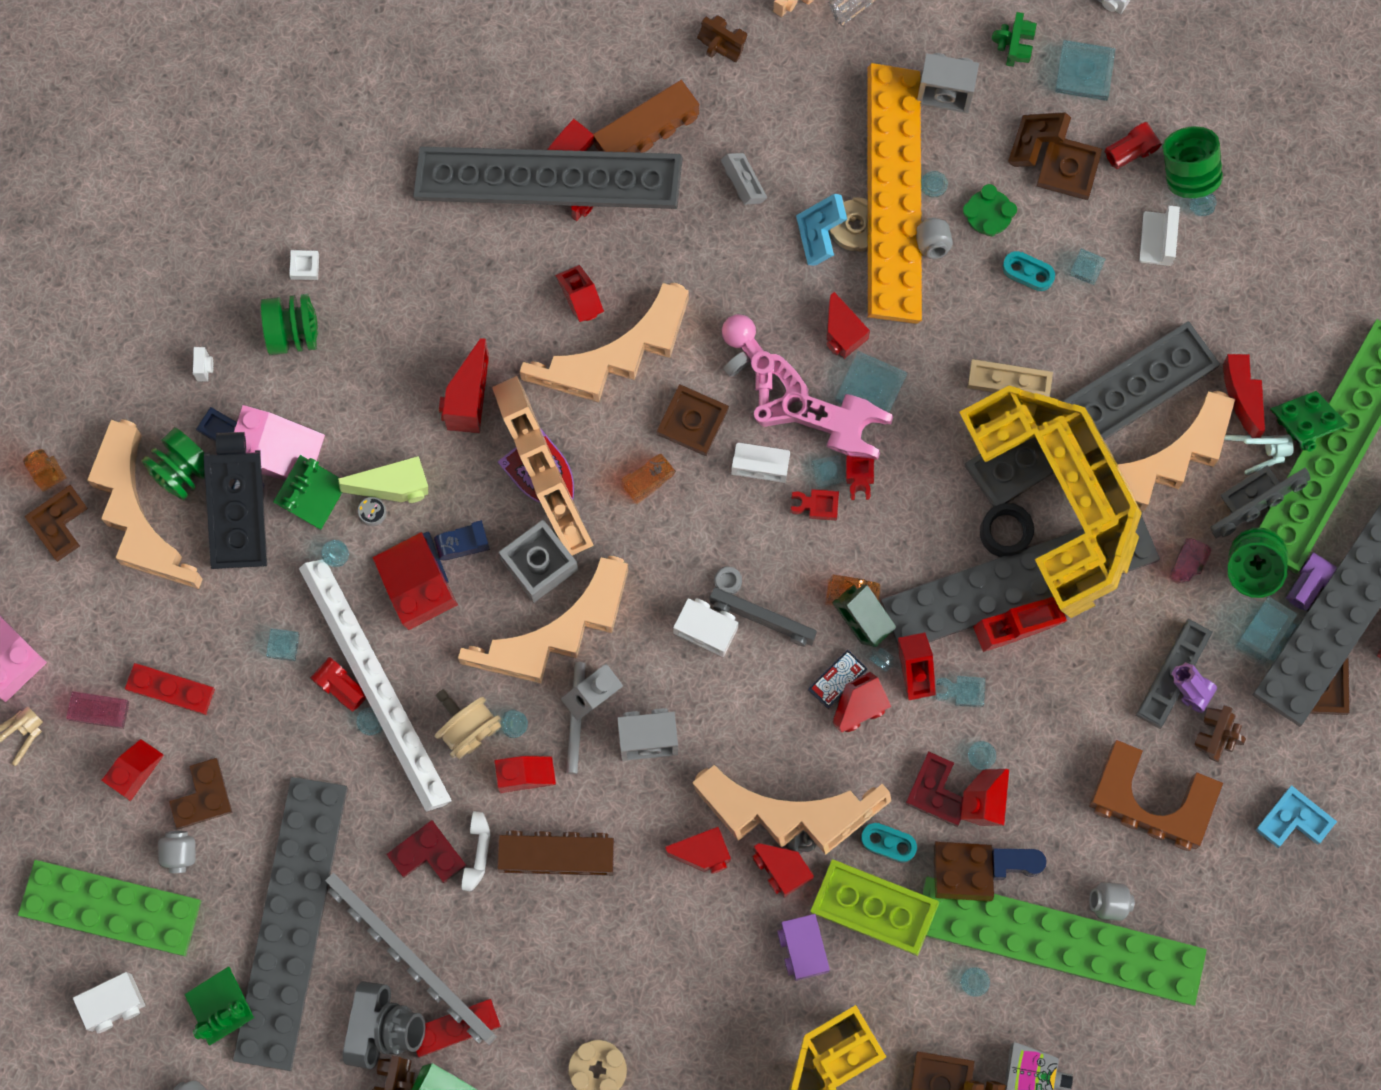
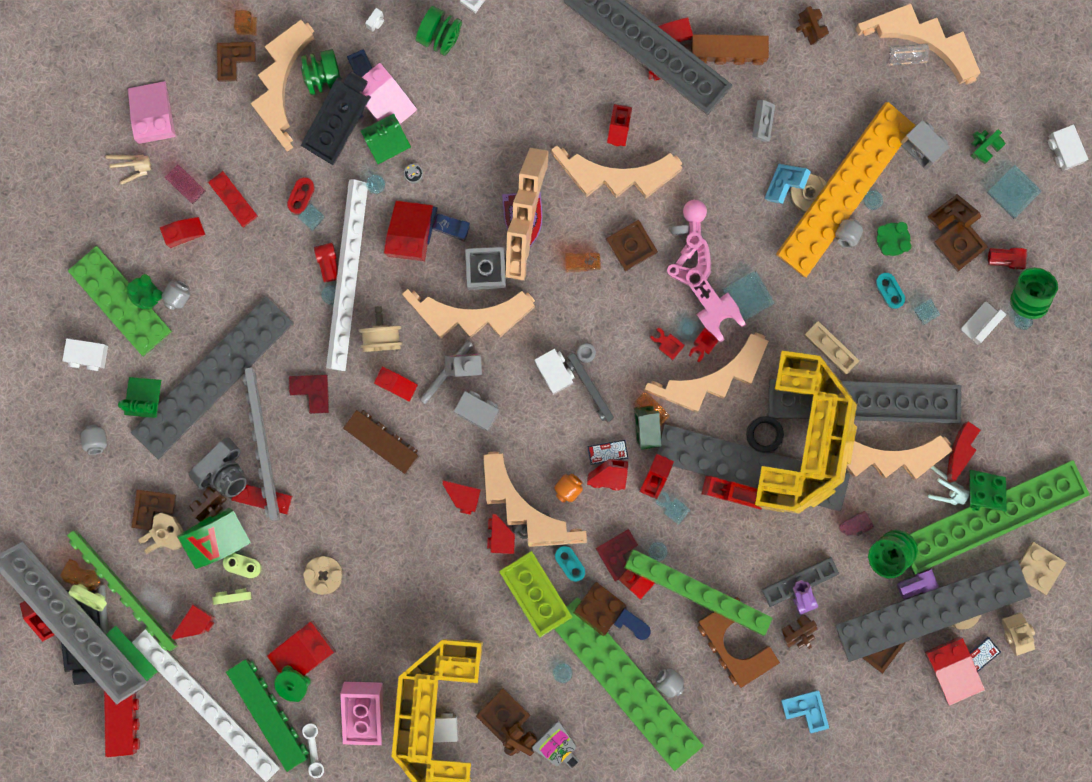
camera: 35 degrees right, 10 degrees up
reddish brown plate [169,758,233,829] -> none
yellowish green slope [338,456,428,503] -> none
red slope [439,338,489,433] -> none
white bar [462,811,490,891] -> none
clear light blue plate [501,710,528,738] -> none
white panel [731,443,790,483] -> none
medium lavender brick [777,914,830,981] -> none
red slope [826,292,870,359] -> none
clear light blue plate [869,647,895,672] -> none
dark grey bracket [1210,465,1310,538] -> none
clear light blue brick [1235,596,1297,665] -> none
none -> green piece [126,274,163,309]
none -> red plate [287,177,315,215]
none -> orange head [554,473,583,503]
none -> bright green plate [624,549,773,636]
none -> light nougat arch [644,333,769,412]

